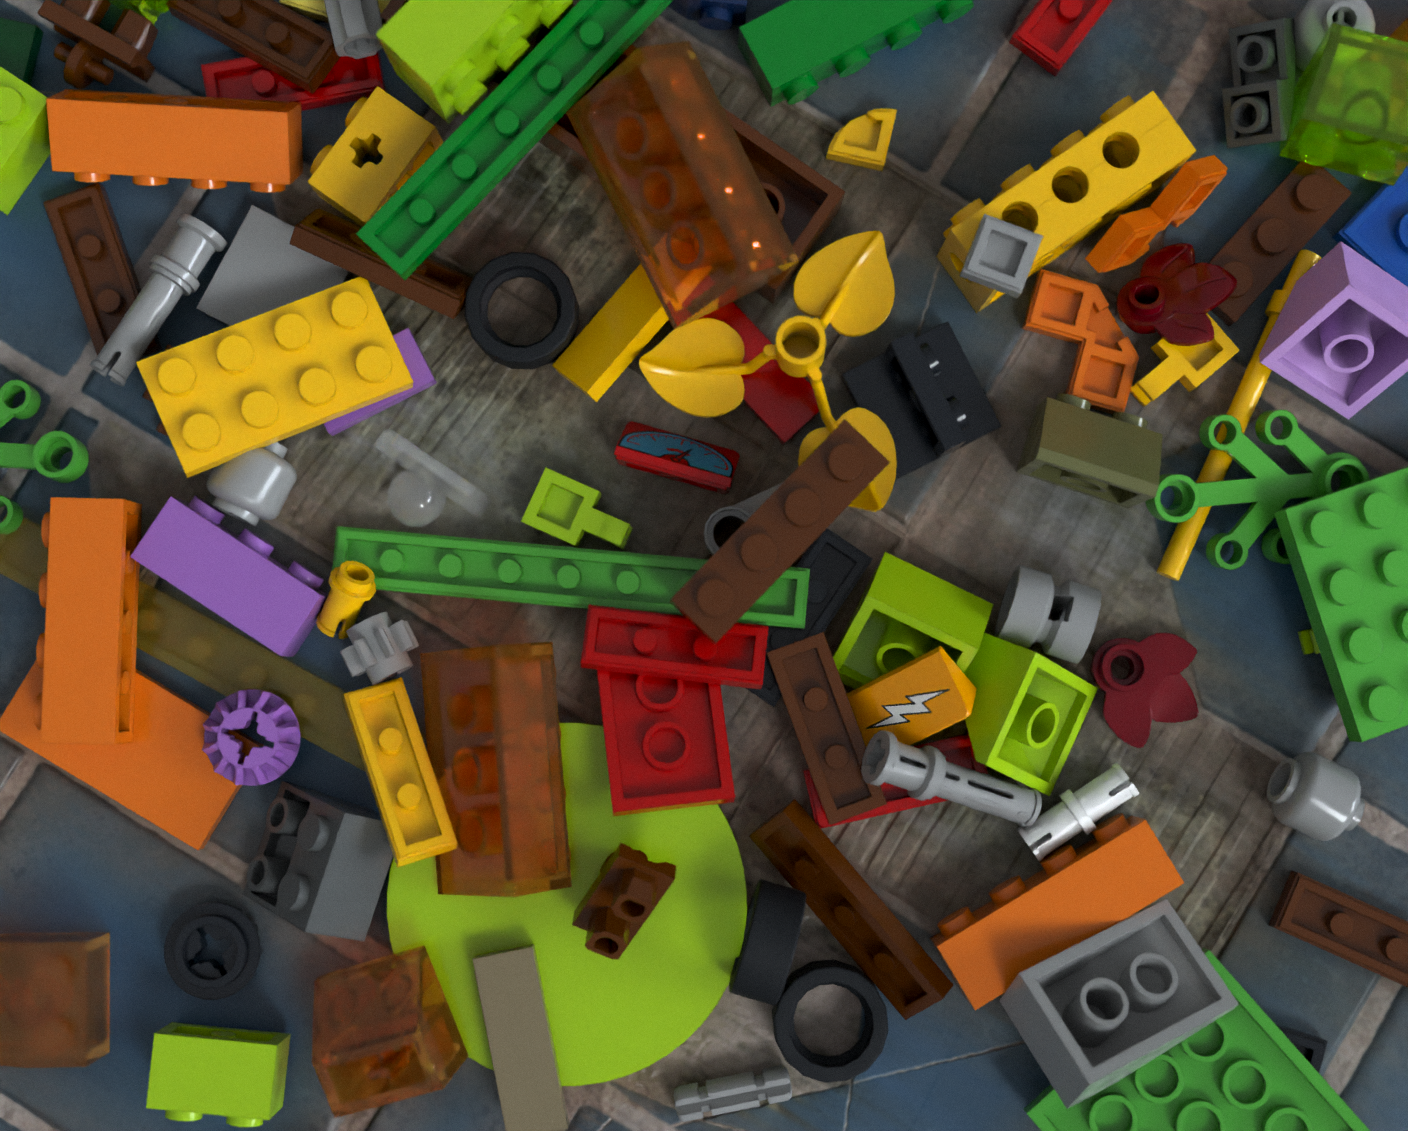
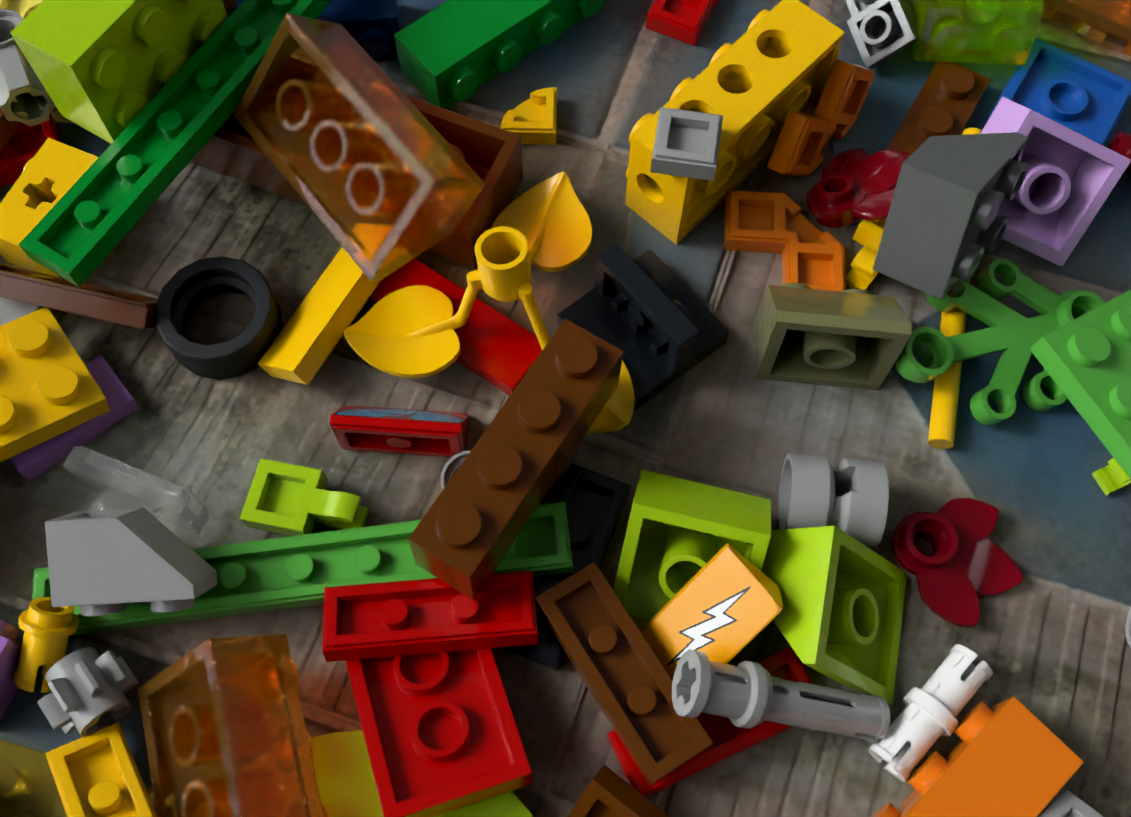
camera: 15 degrees left, 20 degrees down
none -> light grey slope [45,507,218,616]
none -> dark grey slope [873,132,1029,300]

